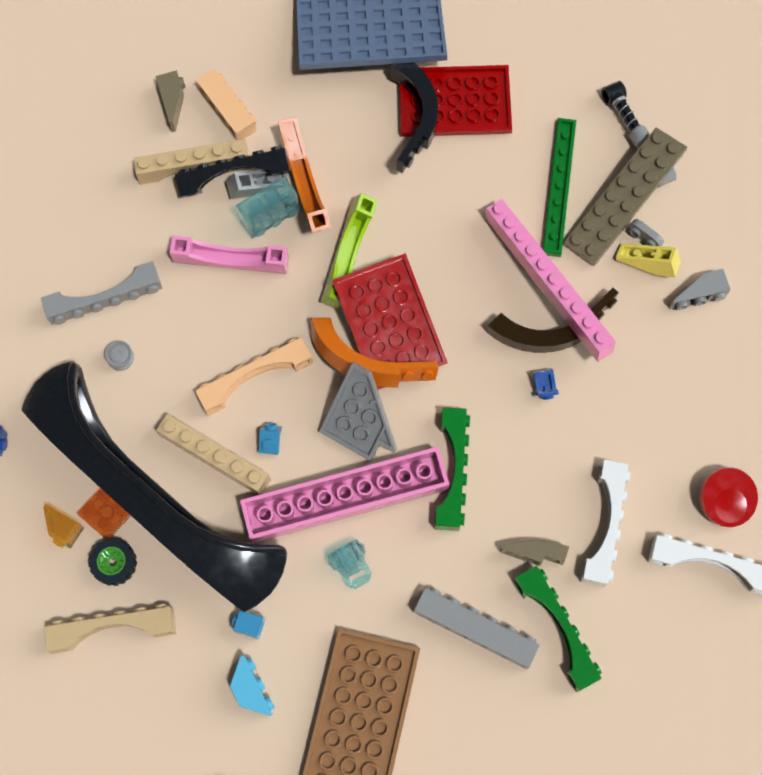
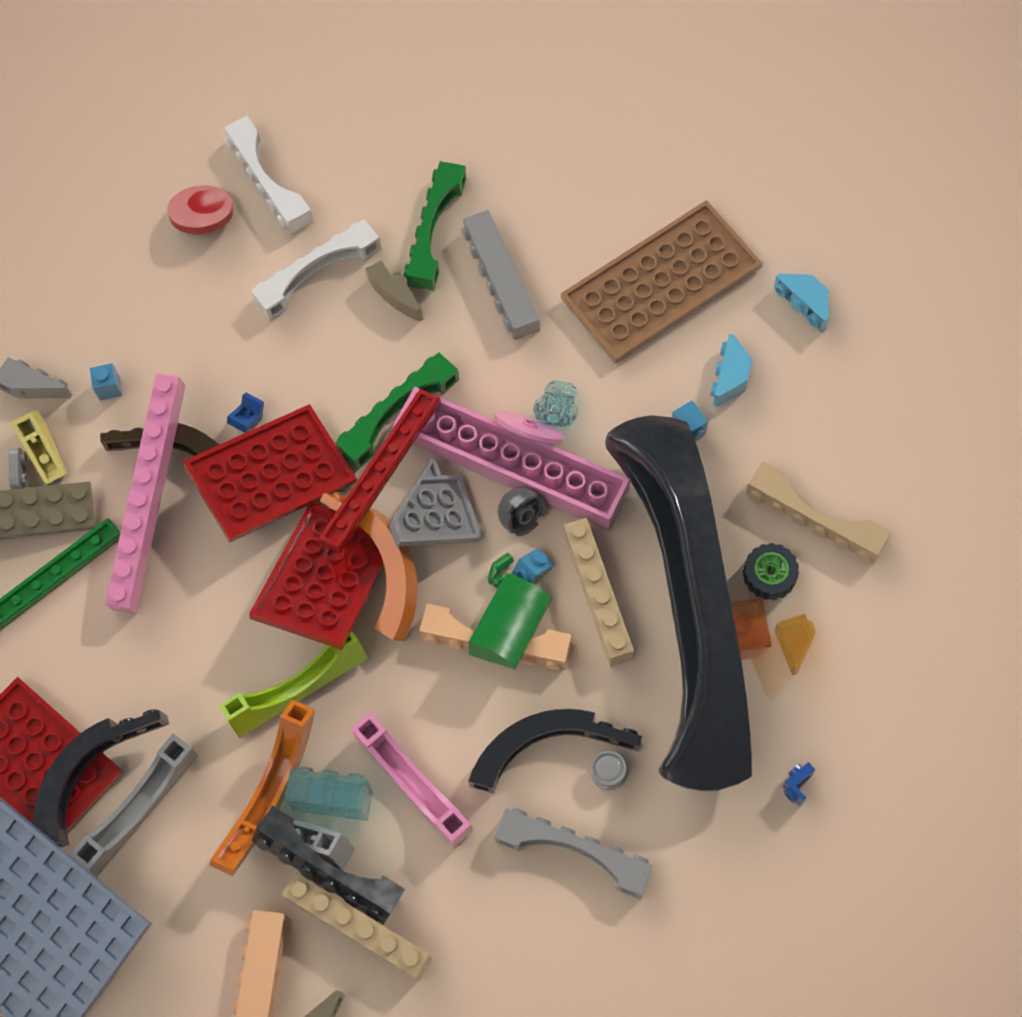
camera: 135 degrees left, 5 degrees down
none -> light grey arch [69,733,198,876]
none -> dark azure brick [90,363,122,400]
none -> red plate [183,404,357,543]
none -> red tile [318,389,441,553]
none -> black arch [468,709,642,794]
none -> green slope [469,573,552,670]
none -> green arm [487,553,514,588]
none -> bright pink piece [495,411,564,444]
none -> dark grey cylinder [497,487,547,536]

